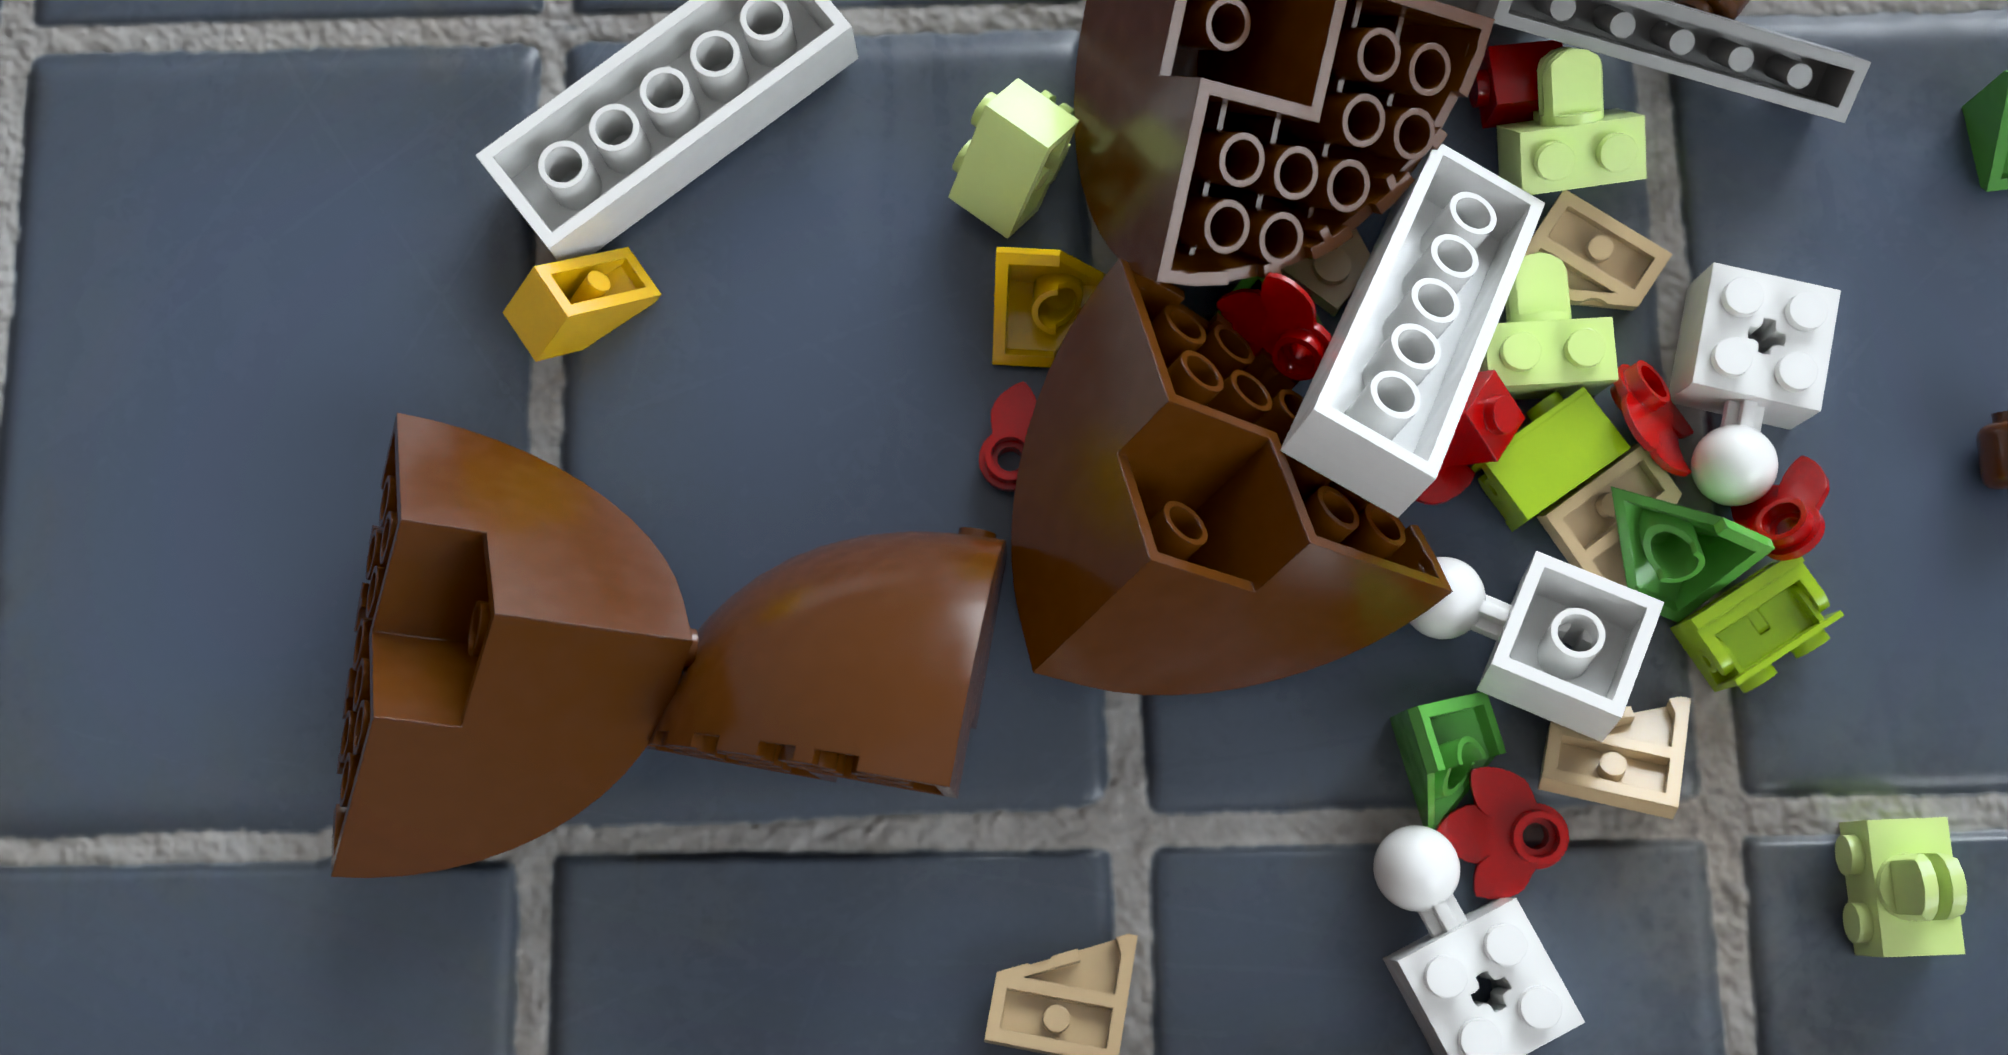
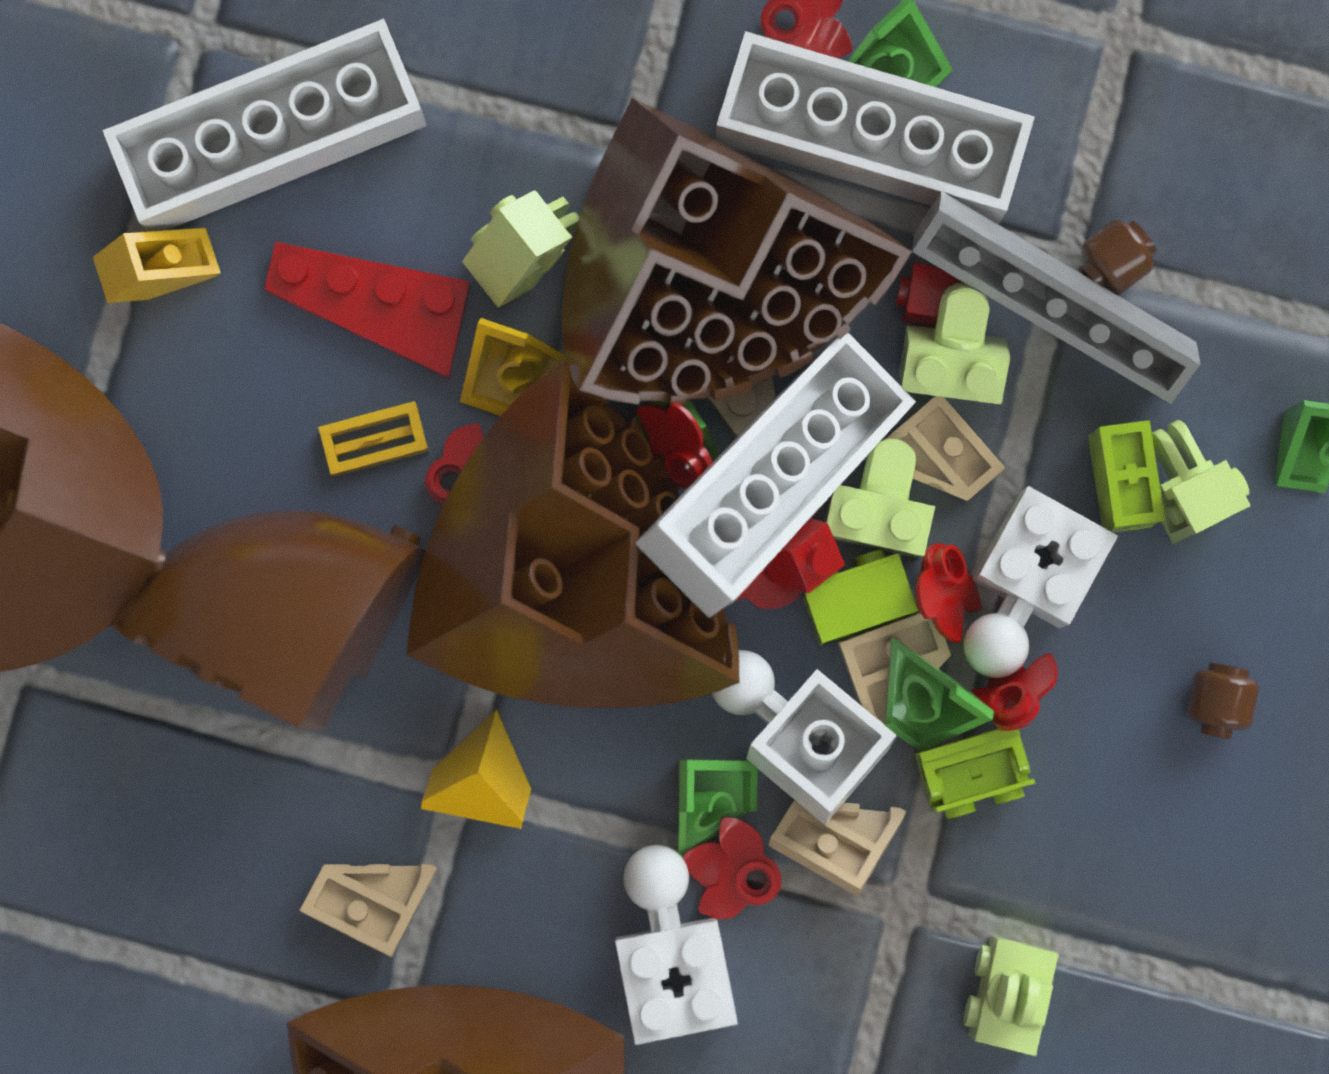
camera: 10 degrees right, 5 degrees up
none -> red wing [264,242,471,380]
none -> yellow tile [318,401,429,477]
none -> yellow slope [421,709,531,829]
none -> lime hinge [1088,420,1166,533]
none -> yellowish green brick [1152,420,1251,544]

